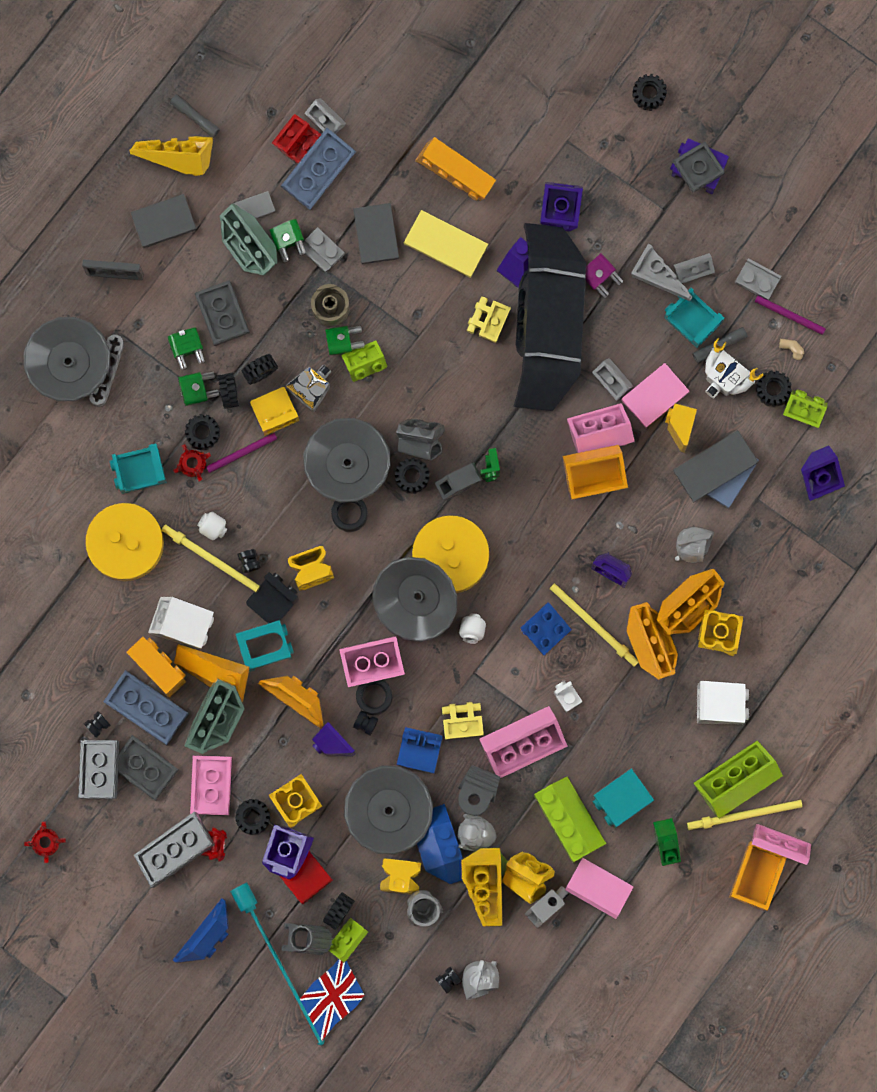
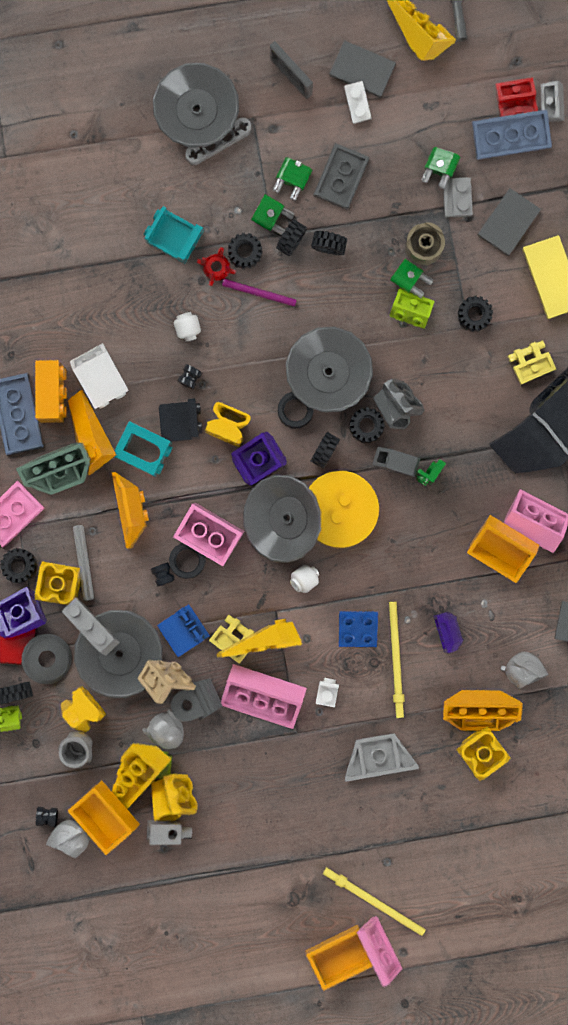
camera: 40 degrees right, 5 degrees up
yellow brick [86,503,164,581] -> none
light yellow bar [161,525,260,592] -> none
sand green wedge [220,204,277,275] -> none
light grey slope [234,191,275,218] -> none
yellow bracket [250,387,300,436] -> none
torso [286,365,331,412] -> none
dark purple slope [312,722,356,757] -> none
blue wedge [417,804,463,884] -> none
lime slope [534,777,606,863] -> none
bright pink tile [565,858,633,919] -> none
teal panel [592,768,654,828] -> none
light orange wedge [627,602,678,680] -> none
green slope [653,818,681,866] -> none
lime slope [694,741,783,819] -> none
white slope [697,681,749,725] -> none
none -> dark grey piece [22,634,72,684]
none -> light grey arch [62,598,120,656]
none -> light orange piece [68,781,140,855]
none -> light grey axle [73,525,94,601]
none -> tan bracket [138,660,196,704]
none -> yellow wedge [217,619,302,657]
none -> dark purple slope [231,431,287,486]
none -> black tyre [310,432,340,469]
none -> white plate [344,81,371,124]
none -> light grey wing [345,733,419,782]
none -> black tyre [457,296,493,332]

